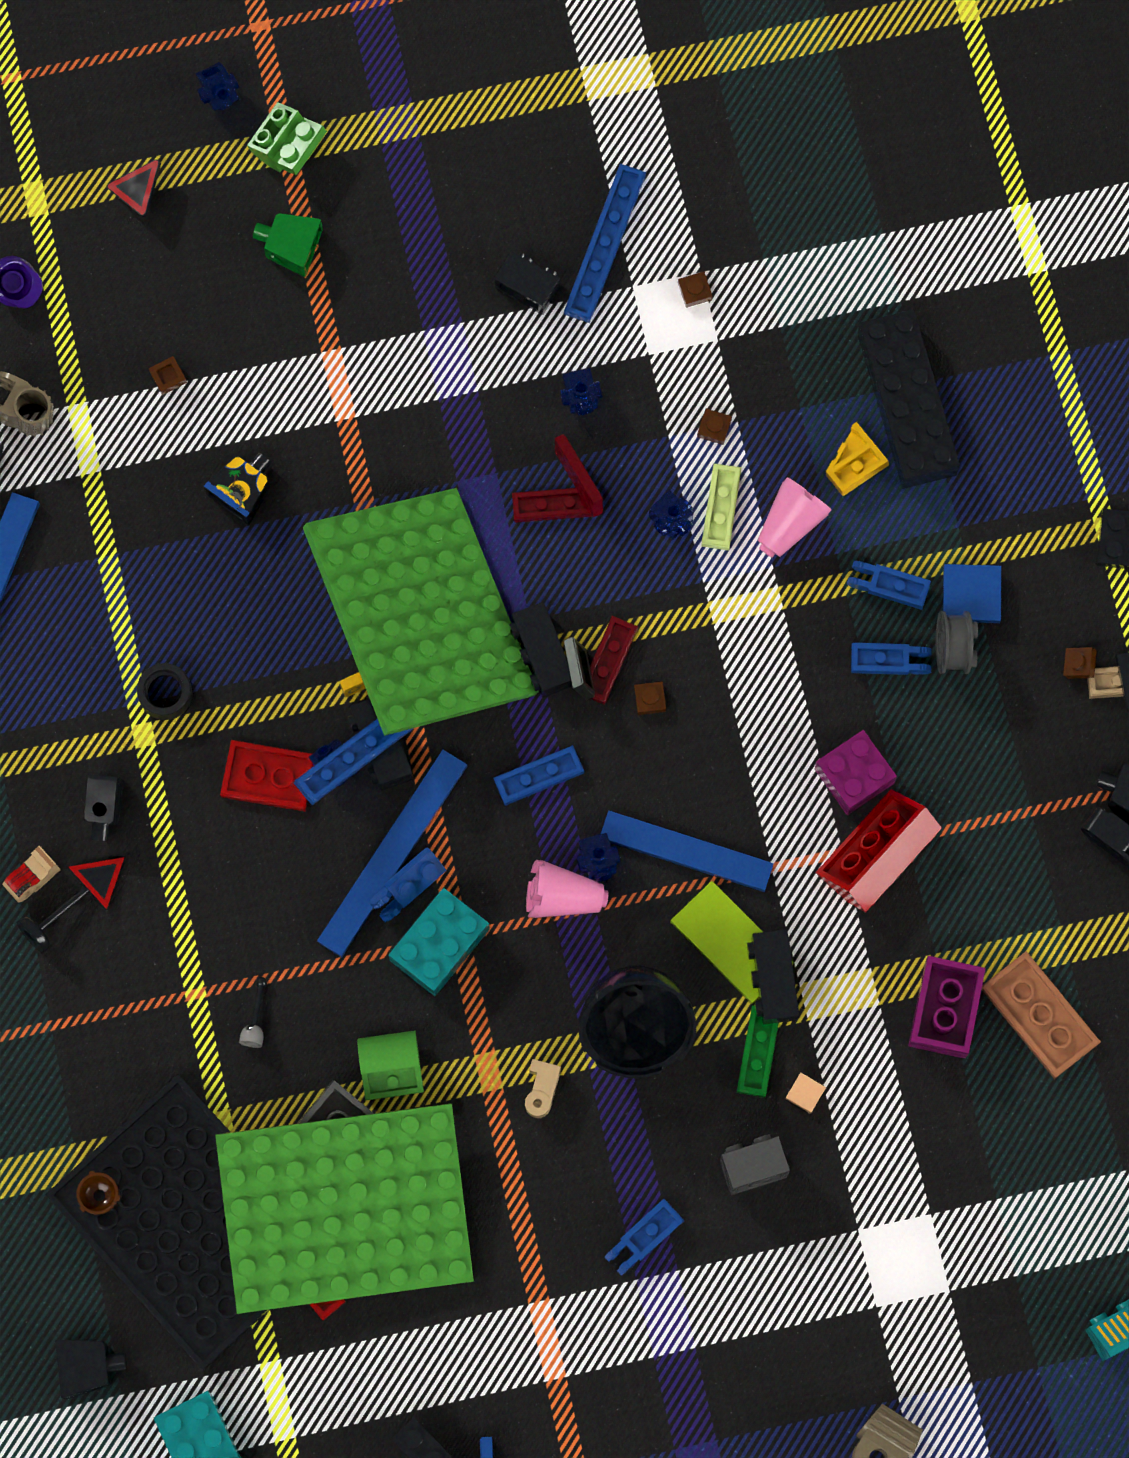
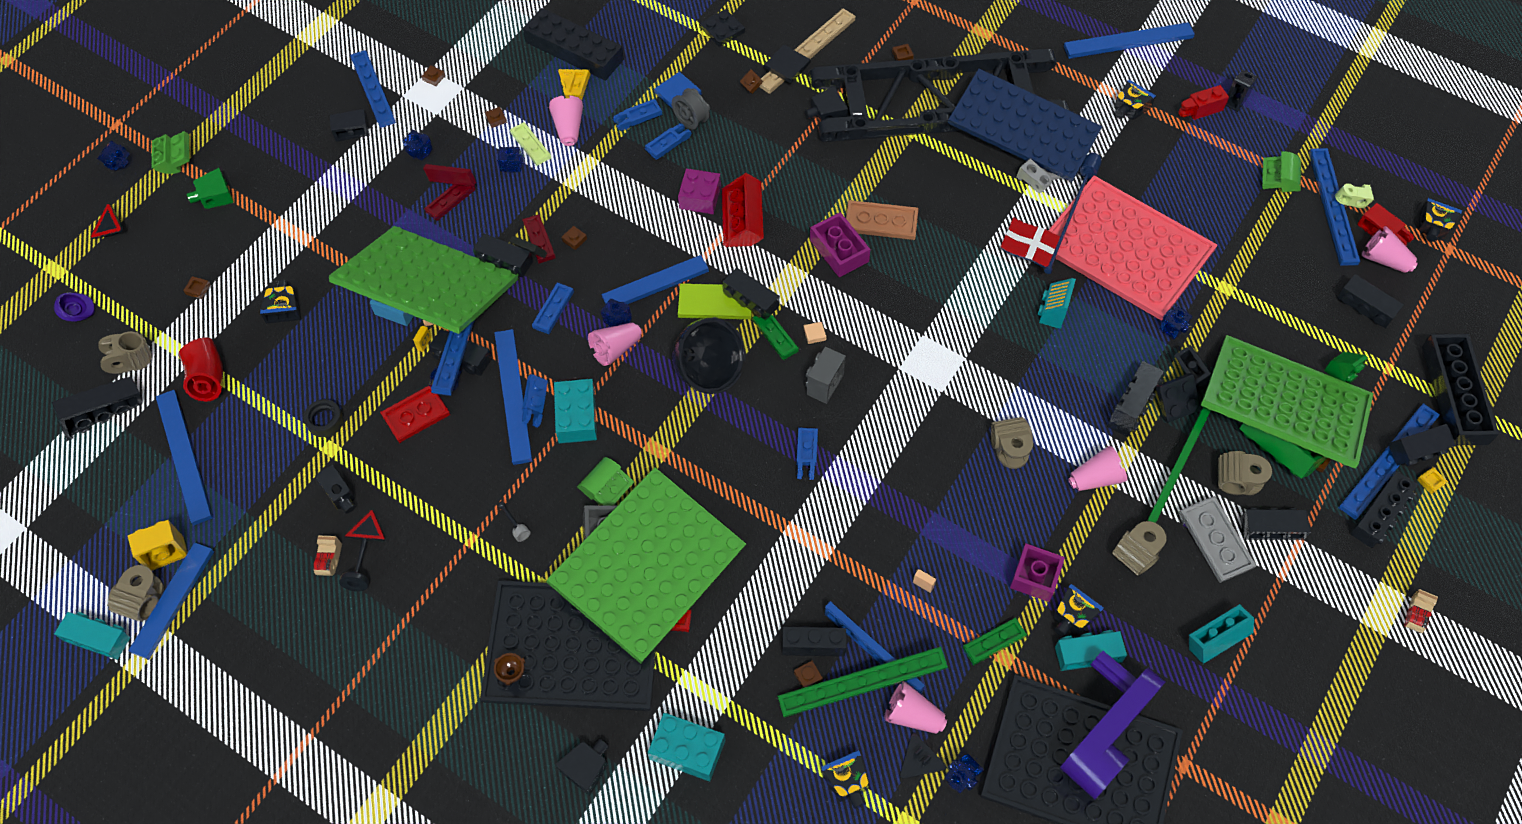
camera: 45 degrees left, 15 degrees down
tan leg [525,1059,561,1118] -> none
none -> red brick [178,337,223,402]

